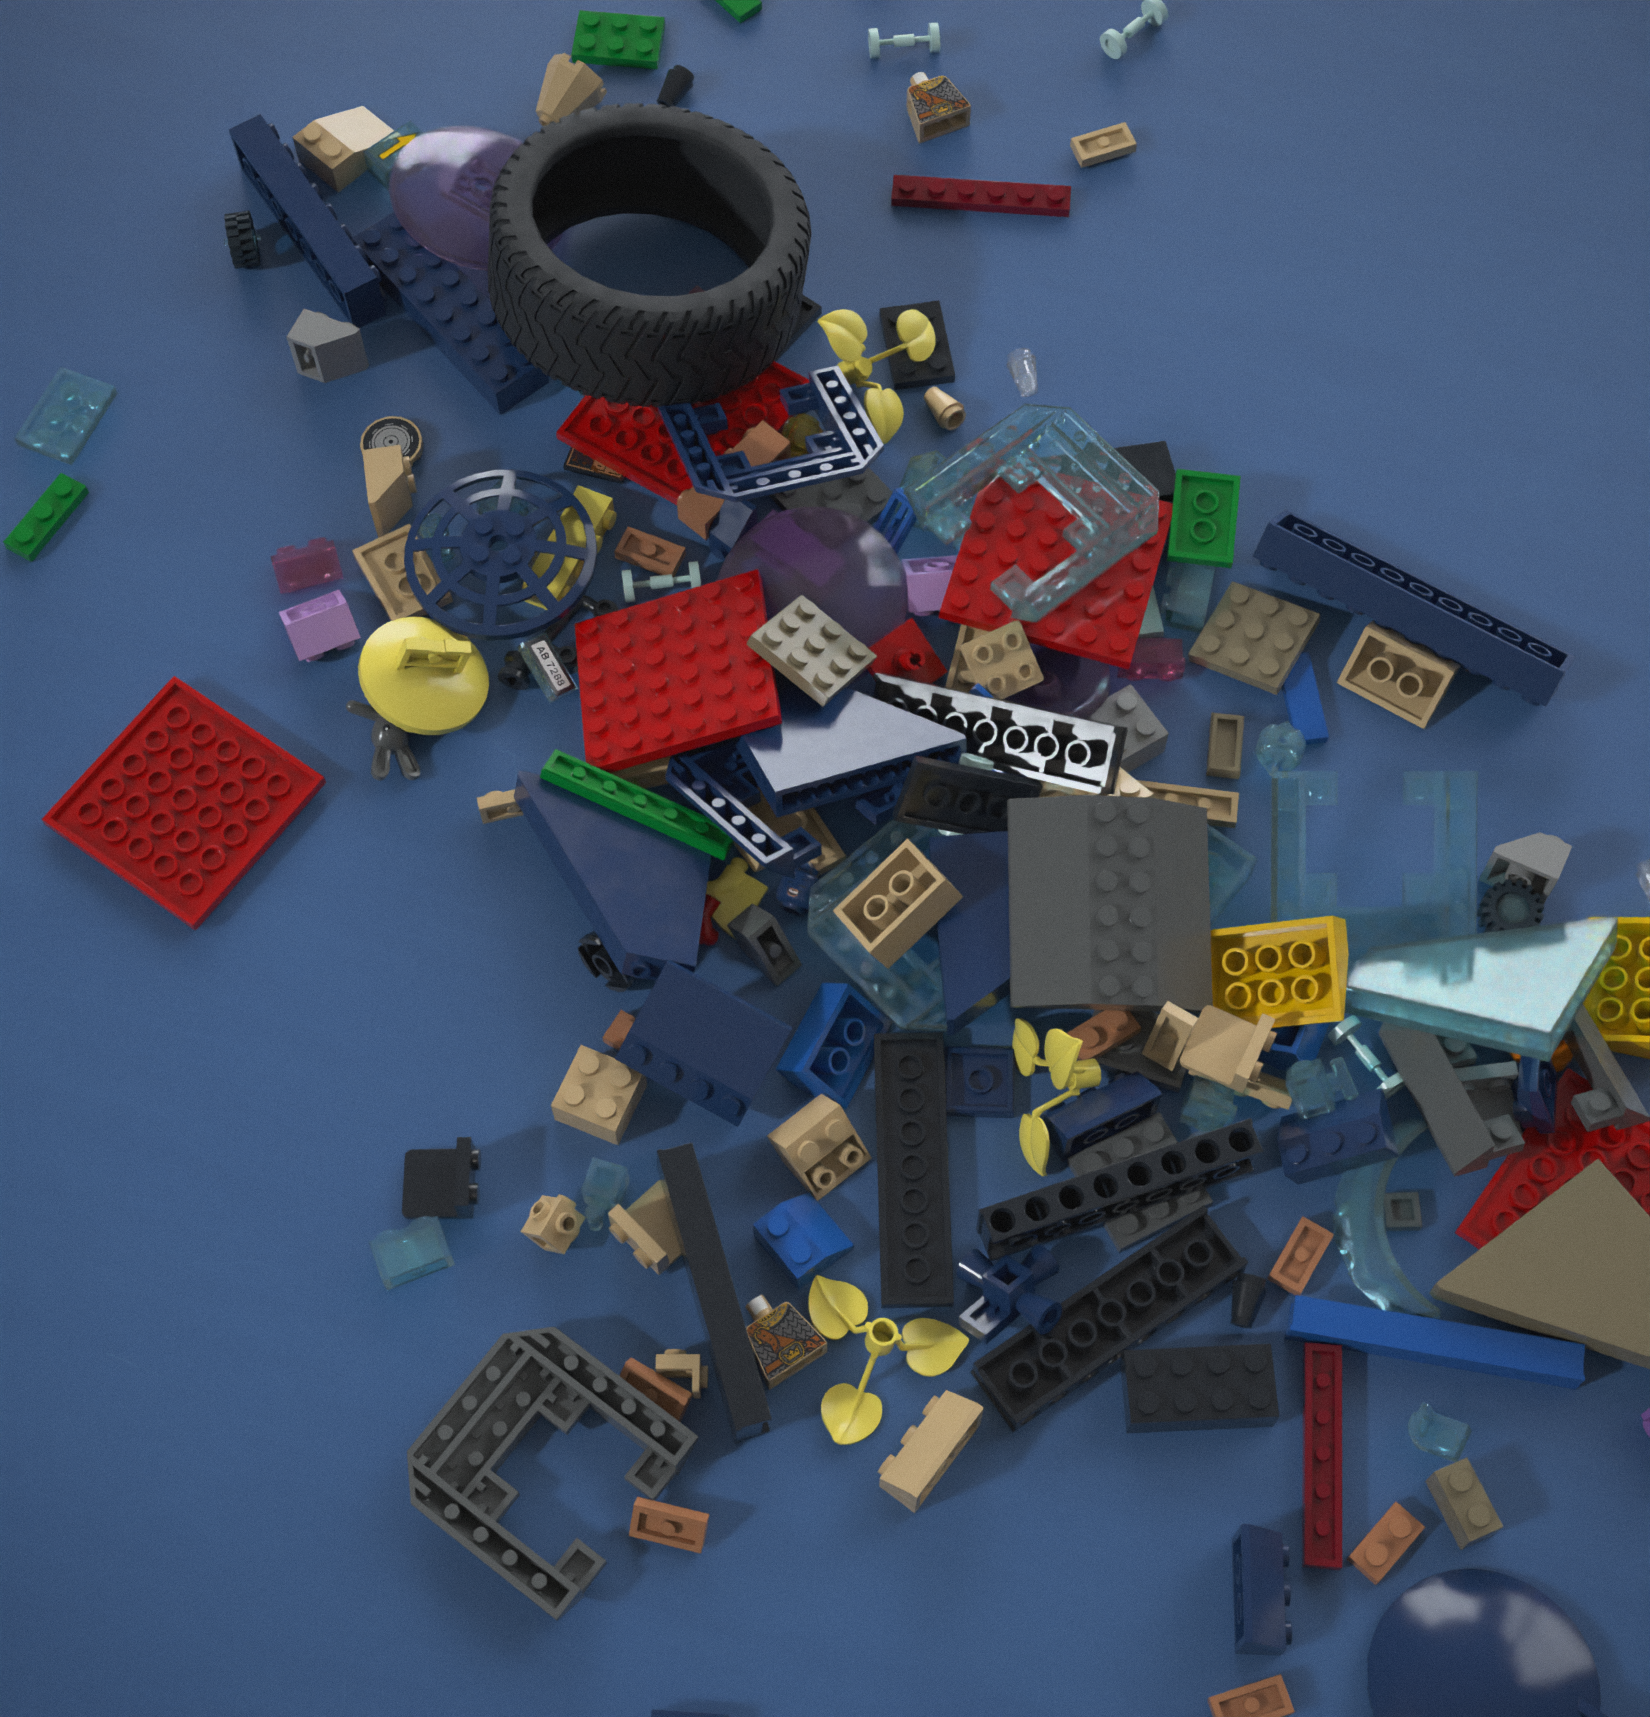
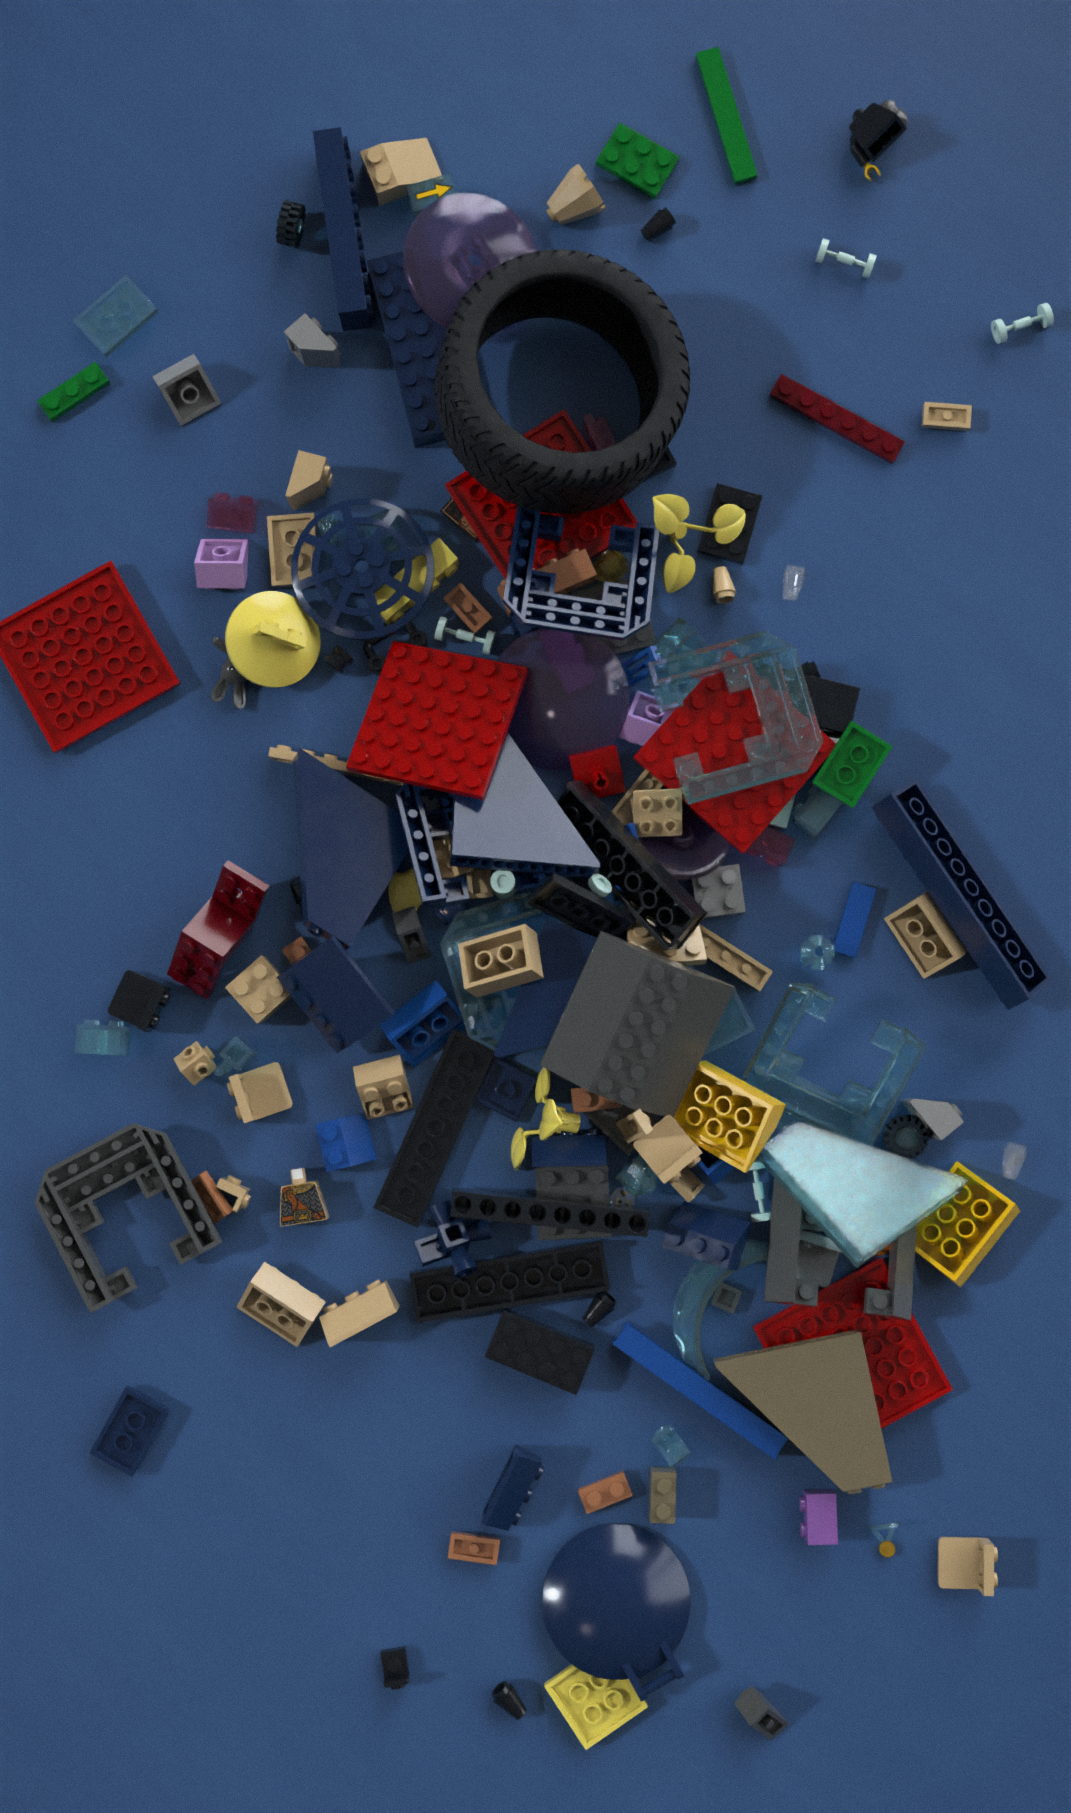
camera: 25 degrees right, 20 degrees up
tile [360,416,423,467] -> none
tile [517,633,578,703] -> none
green tile [540,749,735,860] -> none
nougat plate [629,1496,710,1554] -> none
black tile [657,1142,772,1444] -> none
red arm [699,893,721,946] -> none
dark tan plate [746,595,877,707] -> none
light yellow plant [808,1275,969,1445] -> none
torso [906,72,971,144] -> none
dark tan plate [1188,581,1320,695] -> none
dark tan tile [1206,713,1244,779] -> none
nougat plate [1267,1216,1334,1296] -> none
clear light blue brick [1286,1057,1359,1120] -> none
dark red plate [1302,1343,1342,1570] -> none
dark blue slope [1513,1034,1558,1134] -> none
none -> light grey slope [152,354,221,426]
none -> dark red bracket [167,860,269,999]
none -> tan slope [236,1262,326,1347]
none -> light aqua wheel [490,870,515,899]

